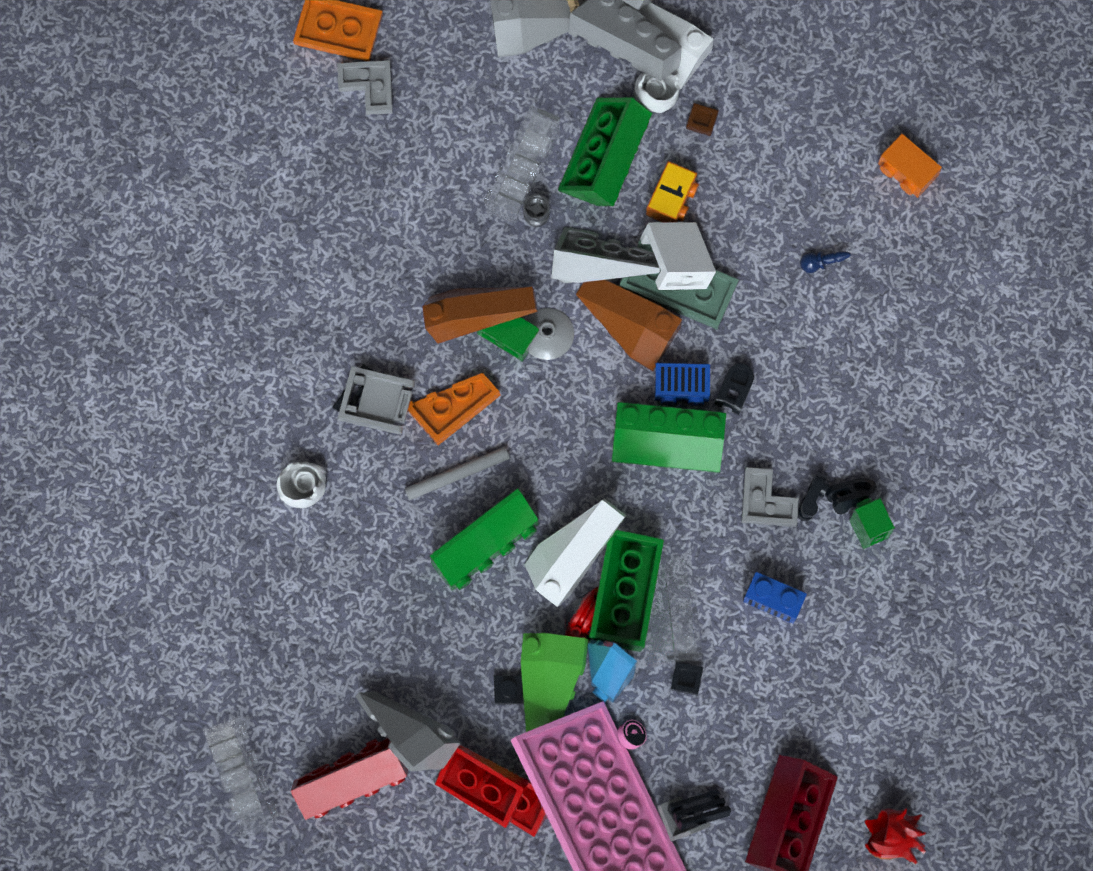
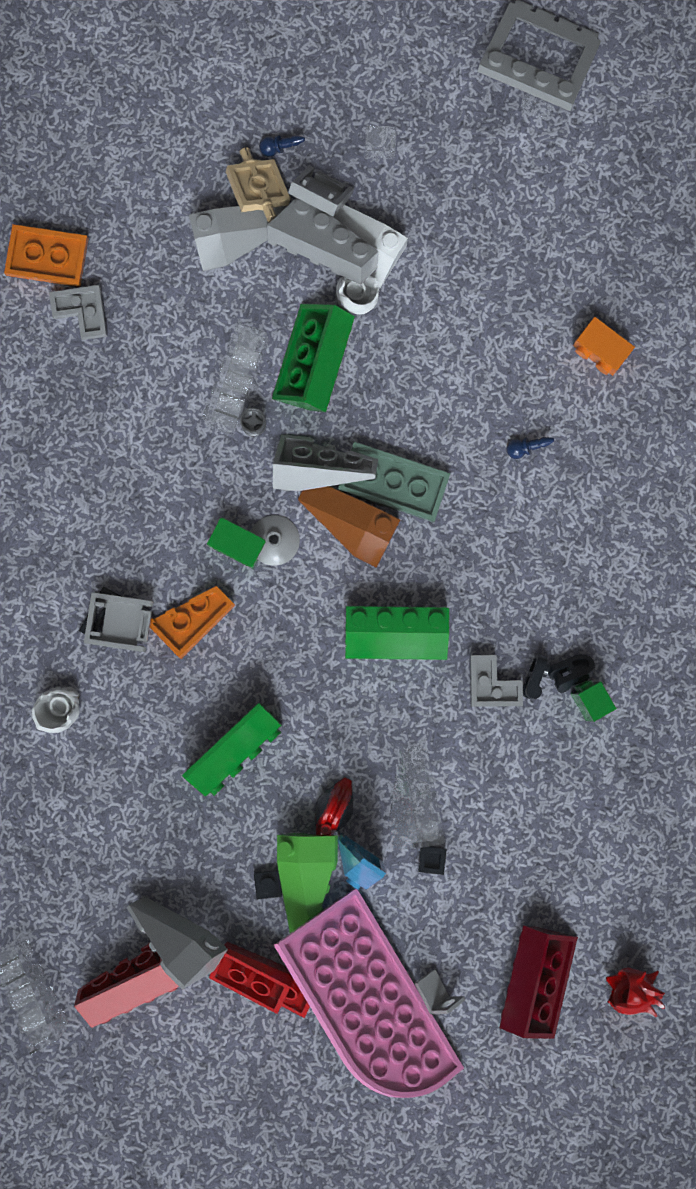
camera: 10 degrees left, 10 degrees up
light grey piece [404,447,510,501] -> none
dark orange wedge [422,286,538,344] -> none
white wedge [525,498,626,607] -> none
green slope [589,530,664,652] -> none
tile [618,720,646,750] -> none
white panel [640,222,716,290] -> none
yellow brick [646,161,699,223] -> none
blue brick [655,363,710,406] -> none
black tile [667,789,731,831] -> none
reddish brown tile [686,103,719,136] -> none
black plate [714,363,754,415] -> none
blue brick [743,572,807,624] -> none

